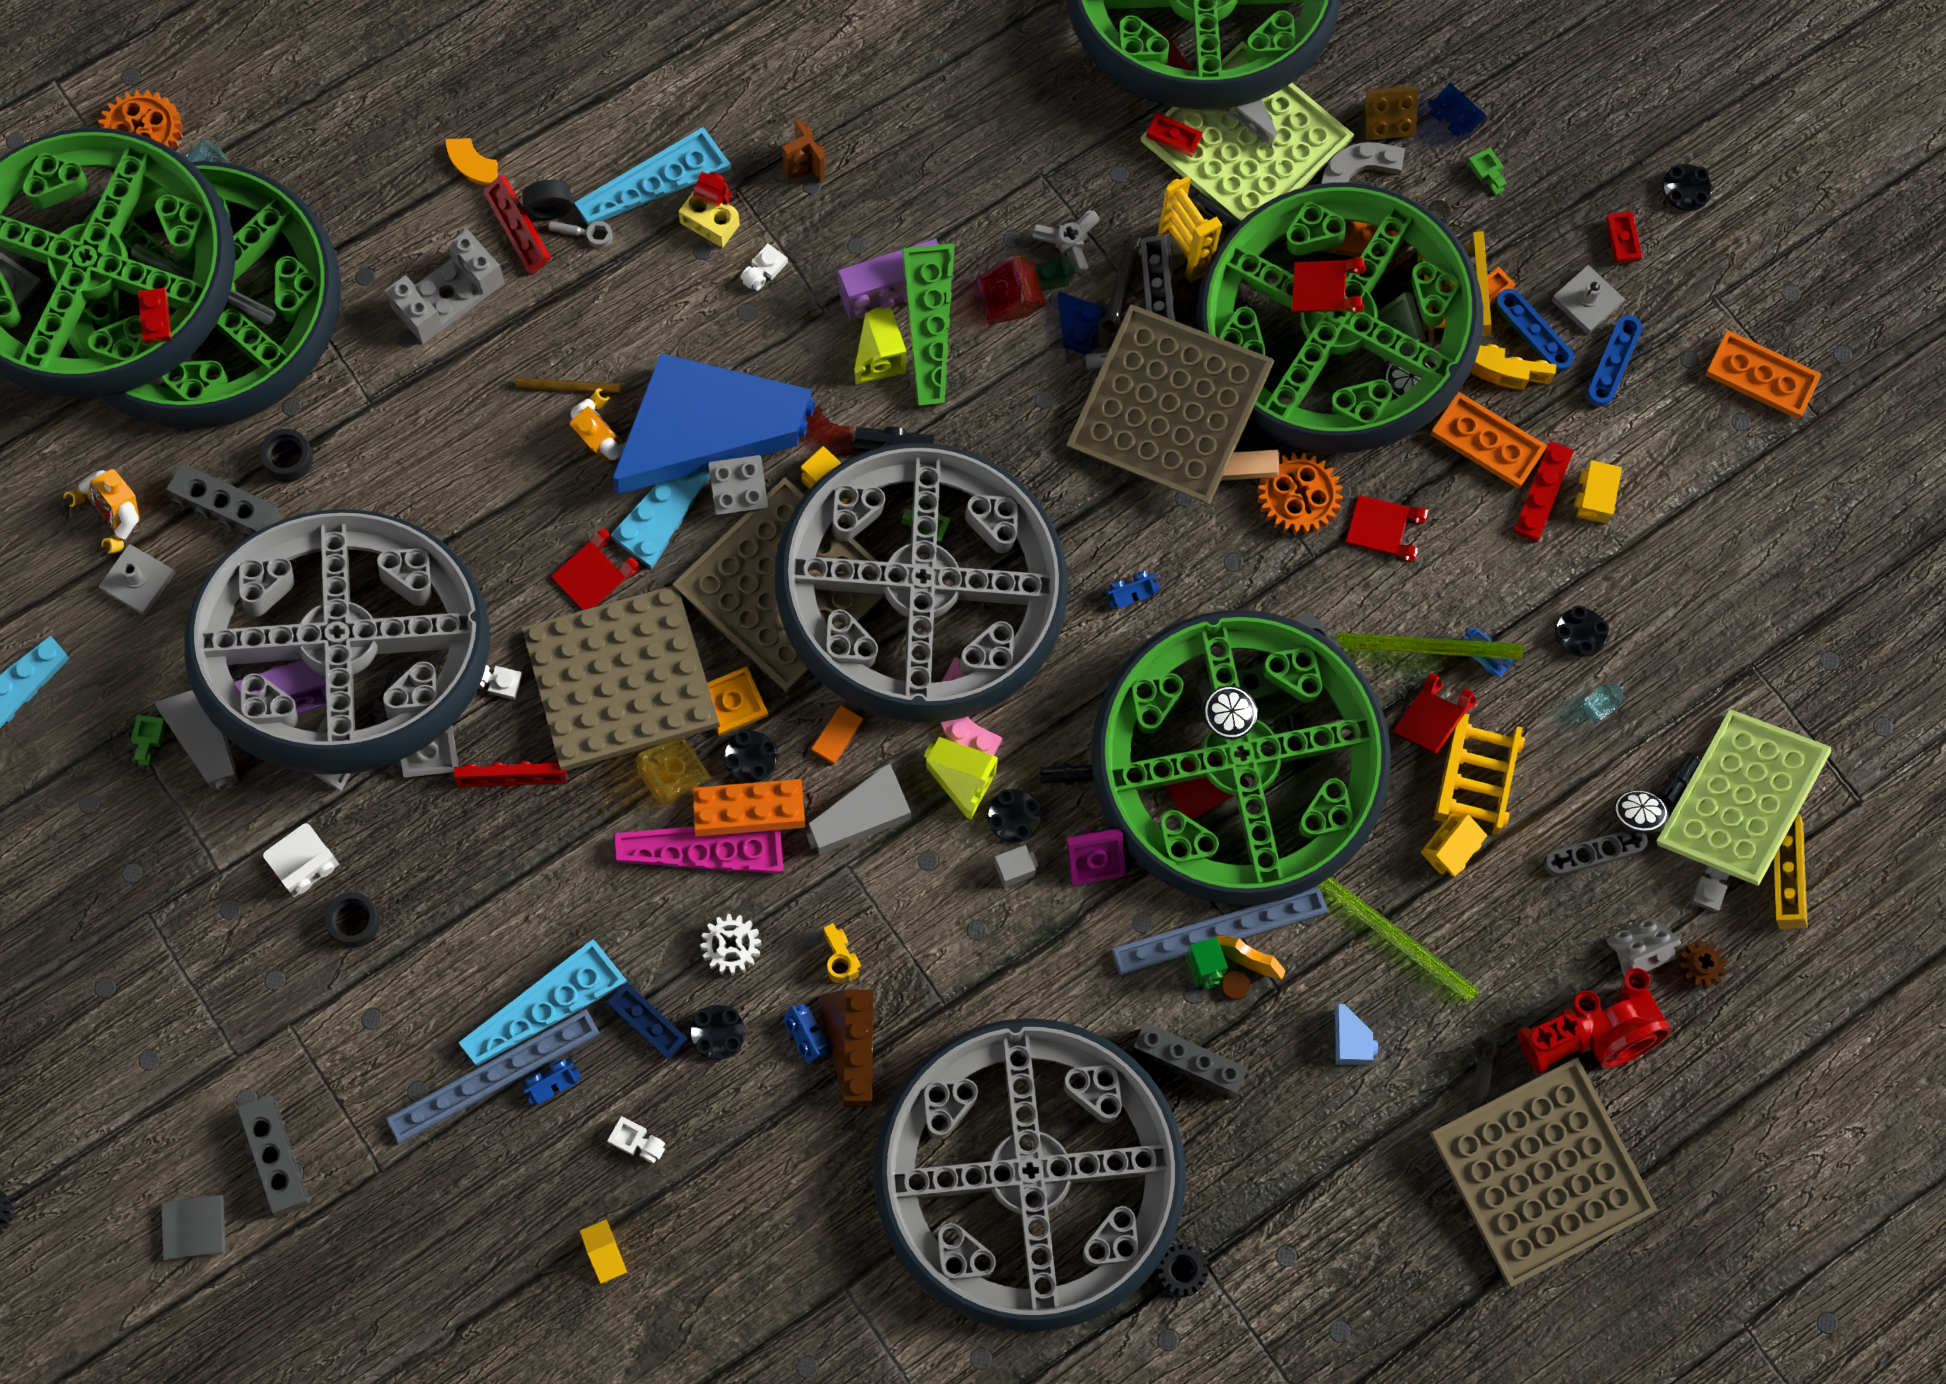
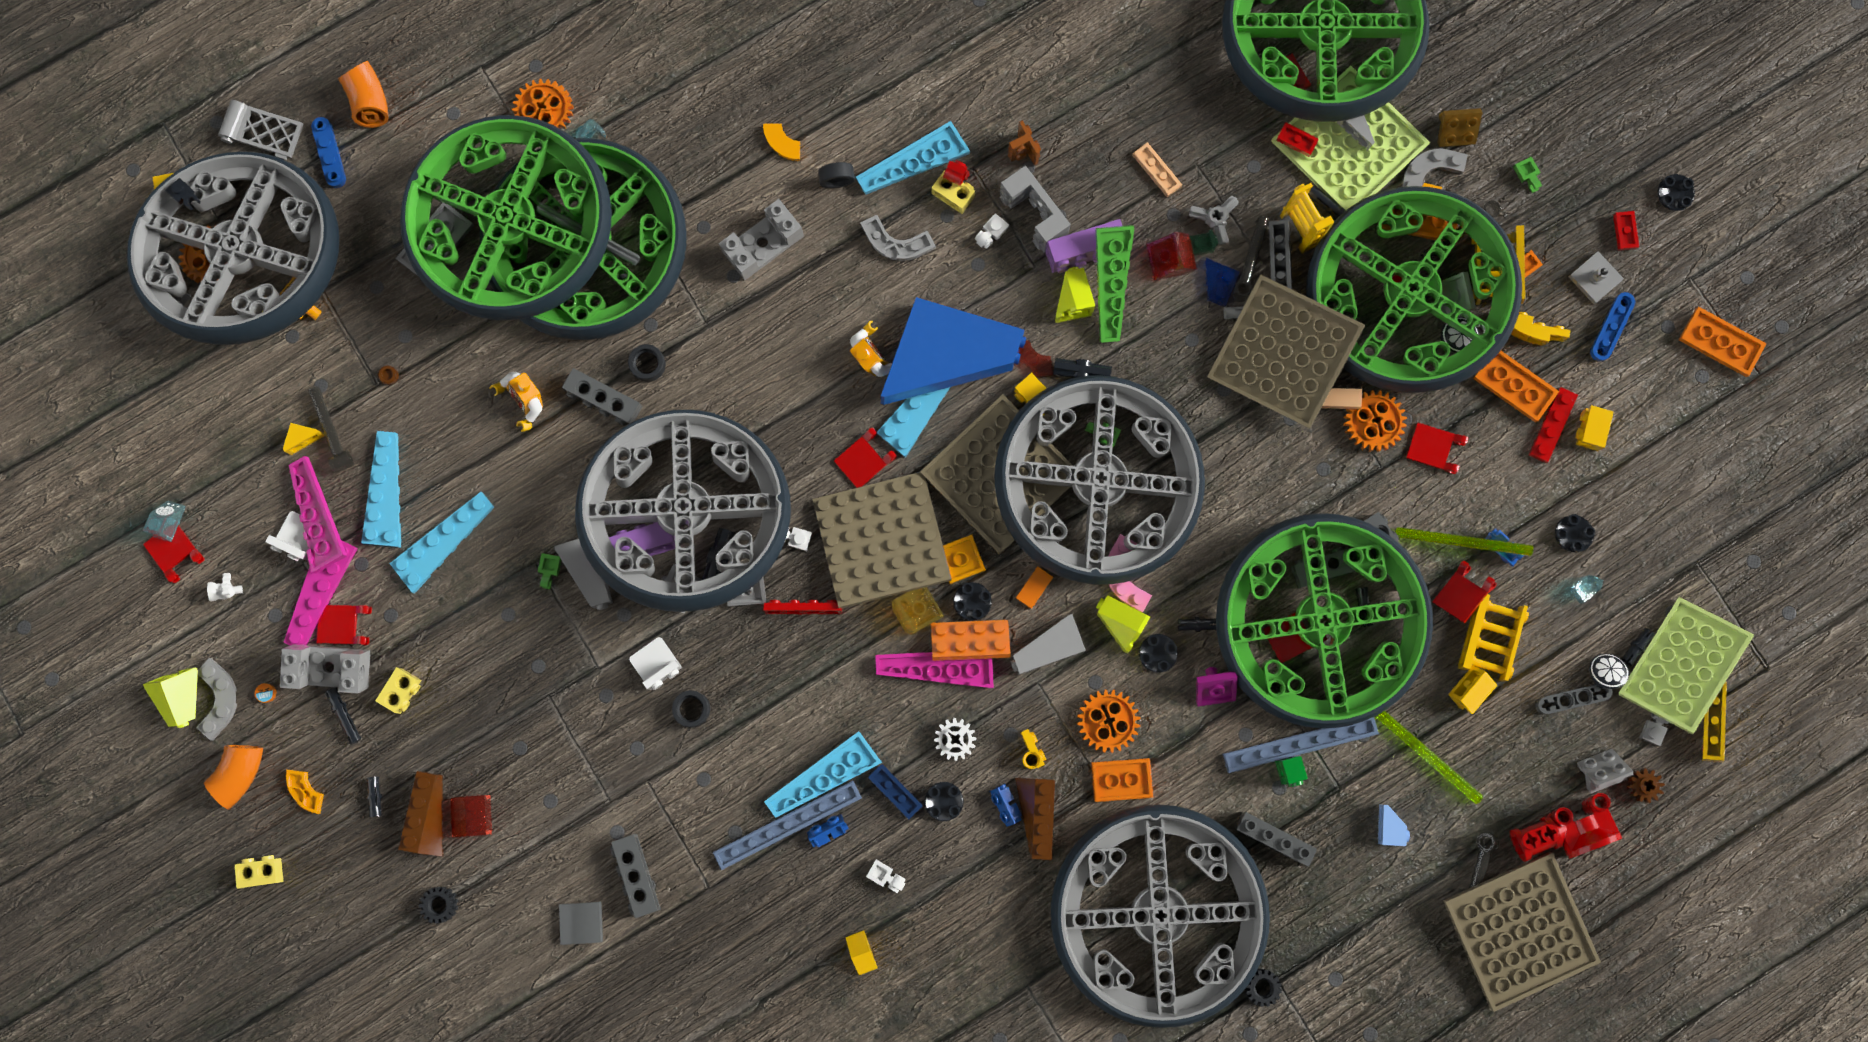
camera: 10 degrees right, 10 degrees up
light grey tile [98,544,176,616] -> none
red plate [138,288,172,344] -> none
red plate [483,175,551,274] -> none
pearl gold bar [515,377,621,394] -> none
light grey piece [549,221,613,249] -> none
light grey bracket [708,455,768,515] -> none
light grey brick [994,845,1038,888] -> none
blue hinge [1102,570,1160,610] -> none
dish [1202,685,1257,741] -> none
light orange tile [1217,935,1286,979] -> none
reddish brown tile [1221,971,1250,1000] -> none
red flag [1292,257,1366,313] -> none
clear blue bracket [1427,83,1487,139] -> none
blue plate [1495,289,1574,372] -> none
none -> clear red slope [450,795,492,838]
none -> light grey plate [860,215,936,261]
none -> light grey plate [1000,165,1071,253]
none -> orange gear [1077,689,1141,753]
none -> orange tile [1091,758,1153,802]
none -> light nougat tile [1132,142,1182,197]

